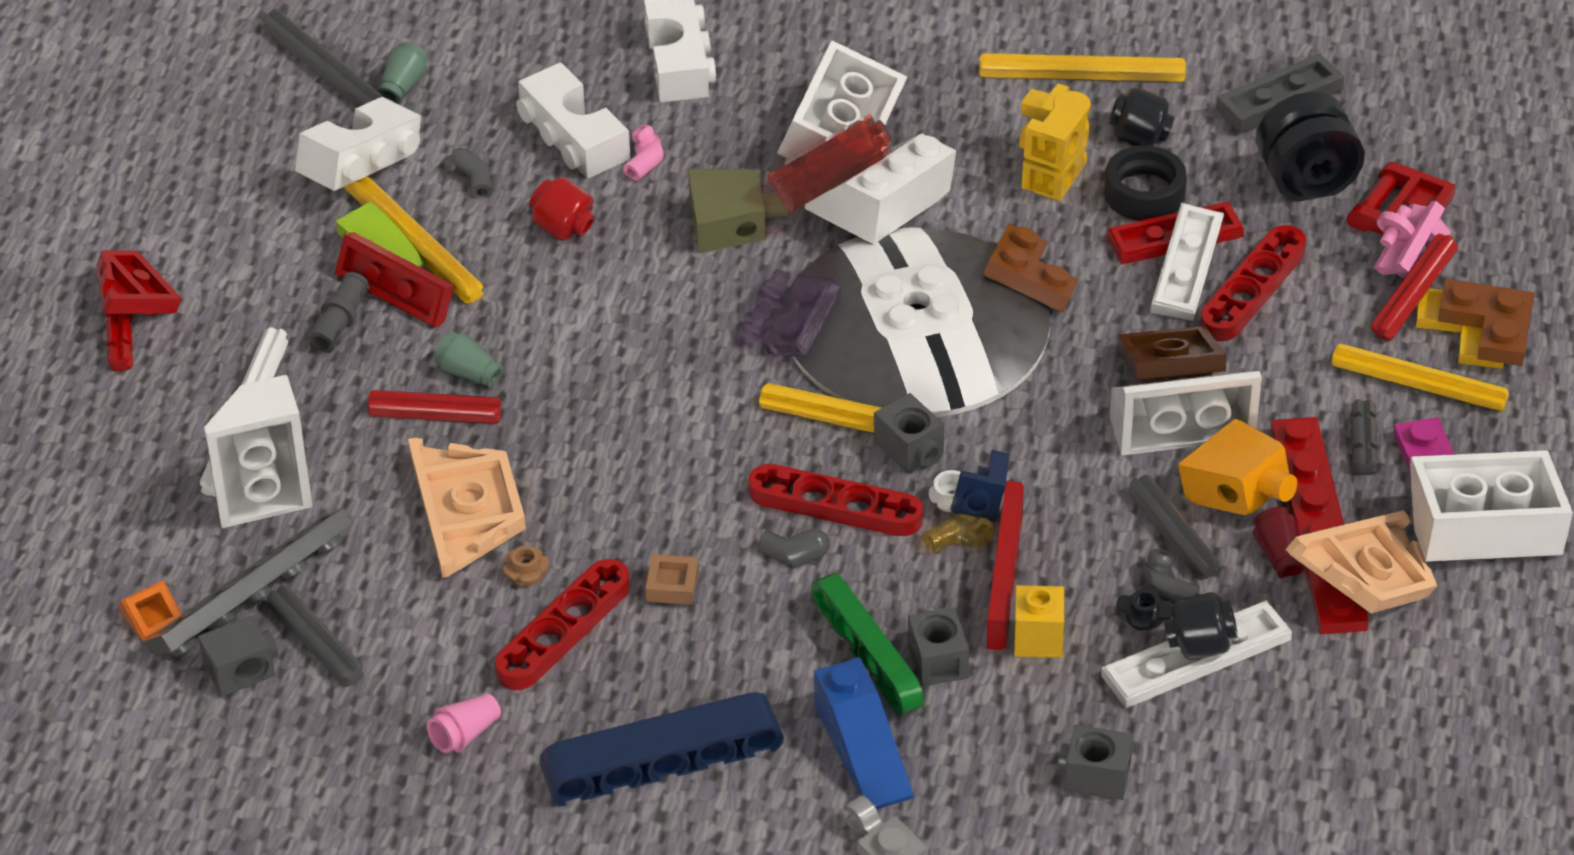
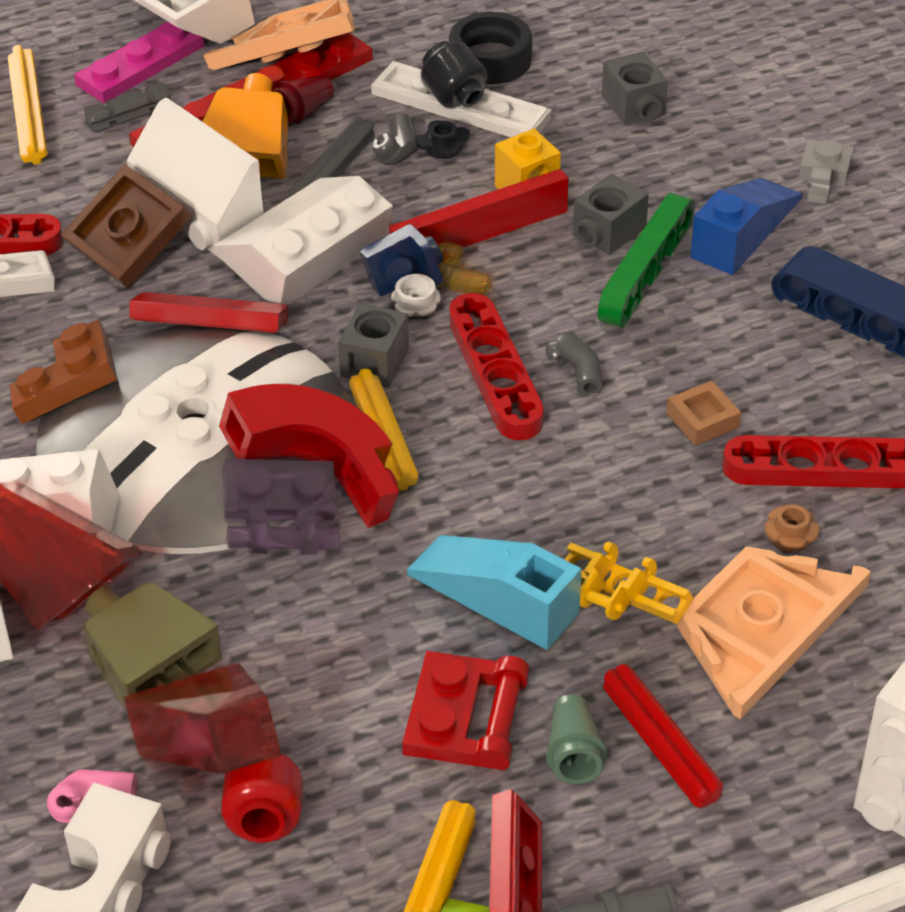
camera: 125 degrees left, 0 degrees up
none -> clear red slope [123,663,281,774]
none -> red tile [129,292,289,333]
none -> white slope [213,176,393,304]
none -> red arch [219,384,399,528]
none -> red plate [402,651,530,771]
none -> medium azure slope [407,535,581,650]
none -> black tyre [449,11,532,85]
none -> yellow piece [565,541,694,625]

